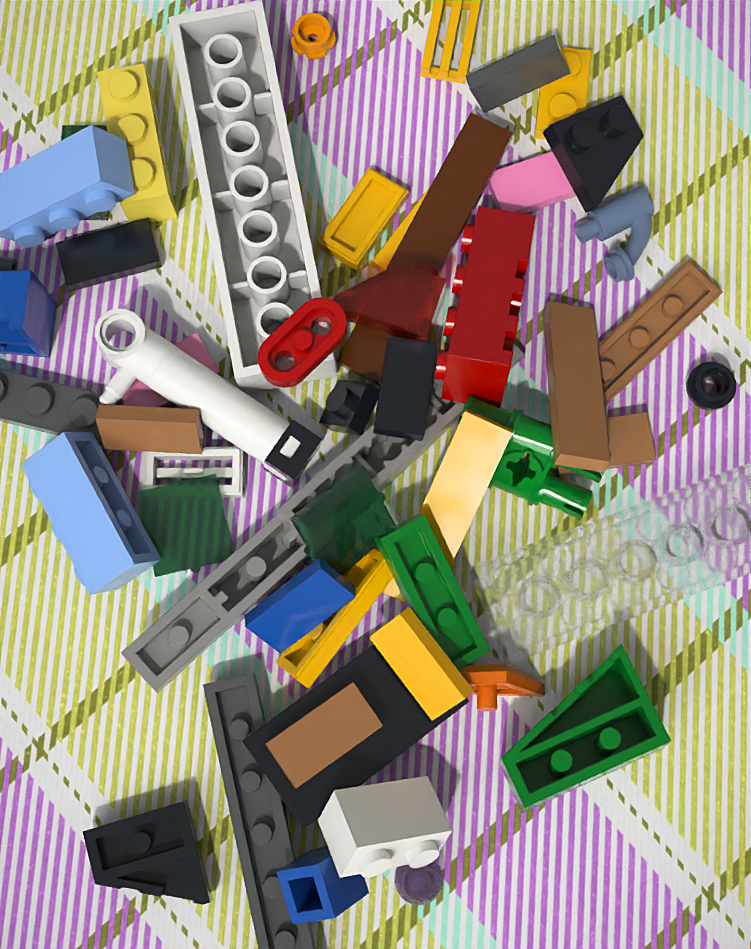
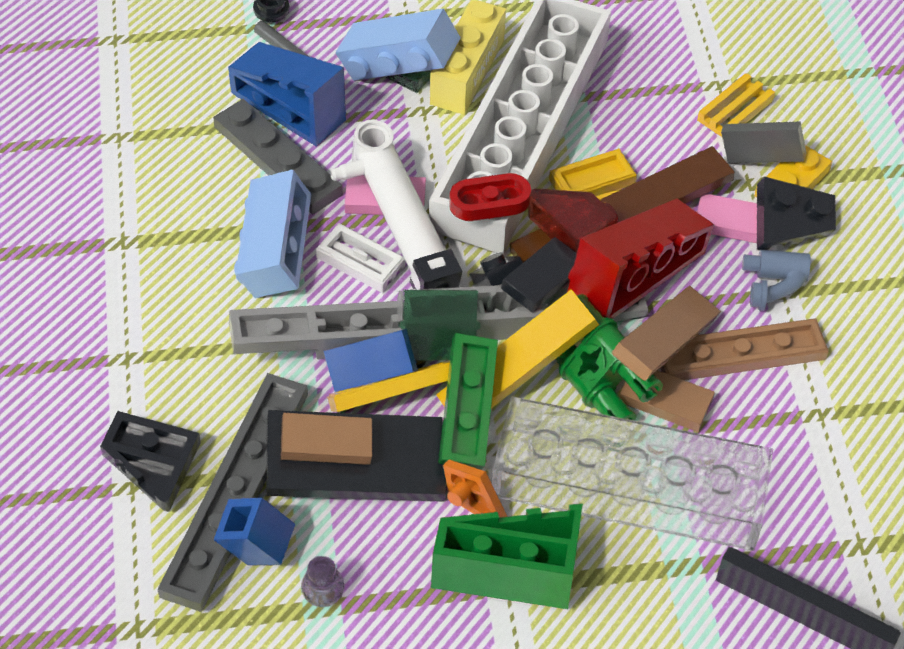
camera: 30 degrees right, 25 degrees down
black tile [56,218,162,292] -> none
medium nougat tile [95,404,204,454] -> none
clear green piece [135,474,235,577] -> none
light orange plate [291,13,336,60] -> none
white brick [318,776,453,878] -> none
yellow tile [369,607,474,721] -> none
black plate [686,362,736,411] -> none

